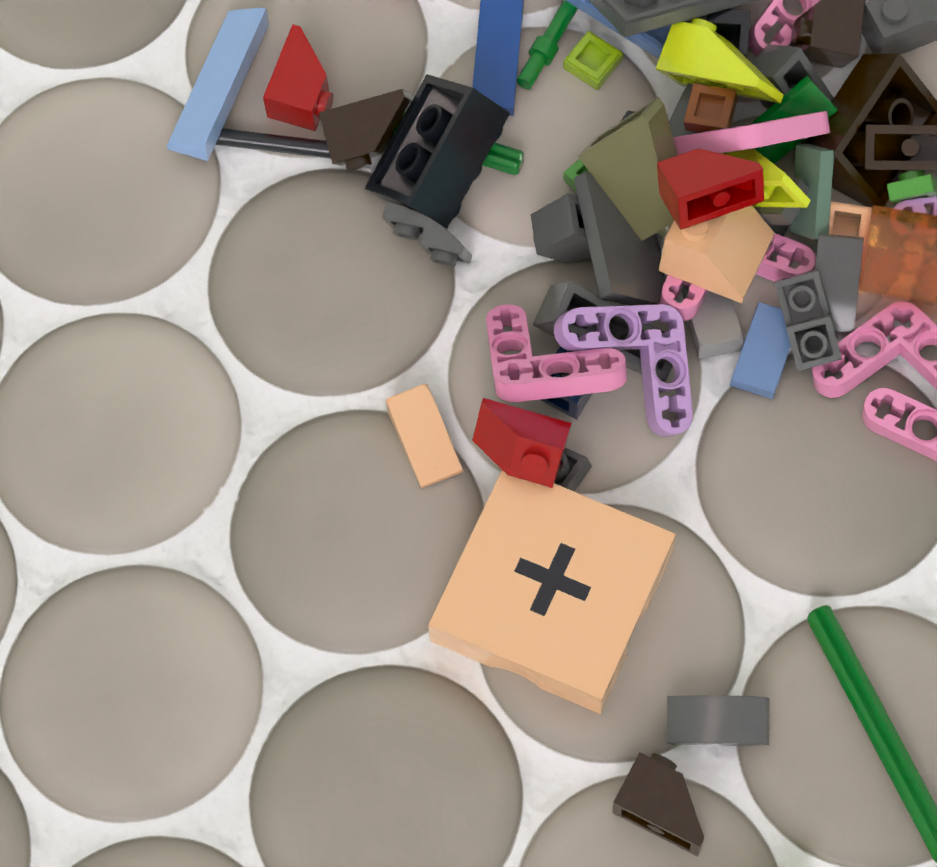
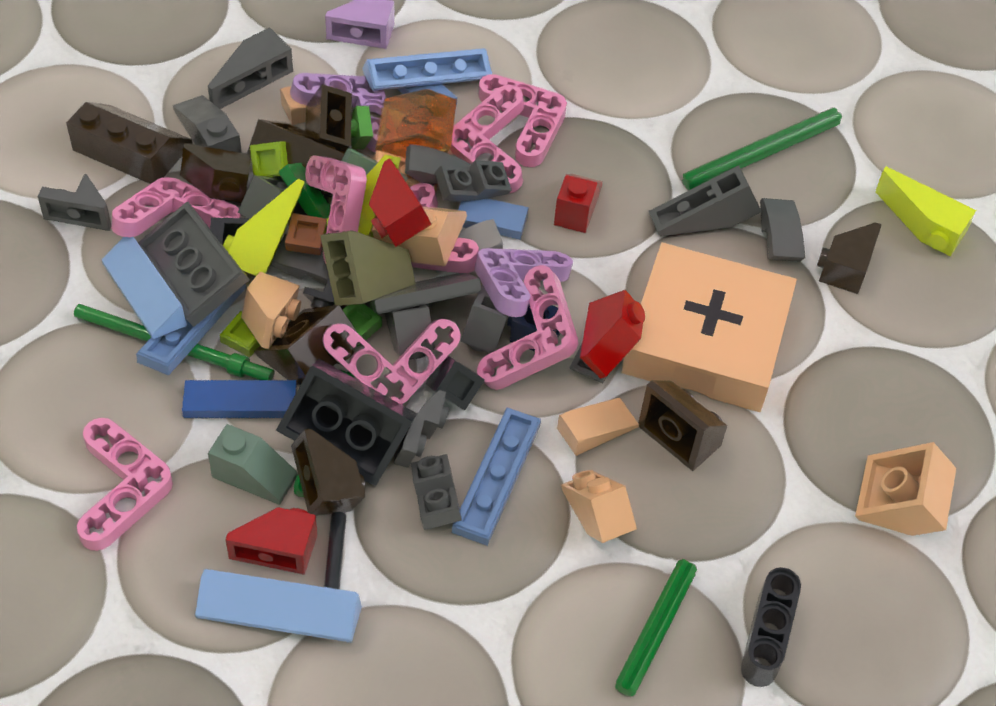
camera: 105 degrees left, 15 degrees down
none -> sand green slope [208,424,298,505]
none -> light nougat slope [241,272,301,349]
none -> lime tile [250,141,288,177]
none -> dark brown slope [254,305,359,385]
none -> bright pink beam [322,319,461,405]
none -> dark grey slope [411,454,462,530]
none -> black panel [426,355,485,410]
none -> medium blue tile [452,407,541,546]
none -> red slope [554,174,603,233]
none -> light nougat slope [561,470,637,543]
none -> green axle [615,559,697,697]
none -> dark brown slope [638,380,728,471]
none -> dark grey slope [649,165,762,236]
none -> black beam [741,567,801,687]
none -> light nougat slope [855,442,956,536]

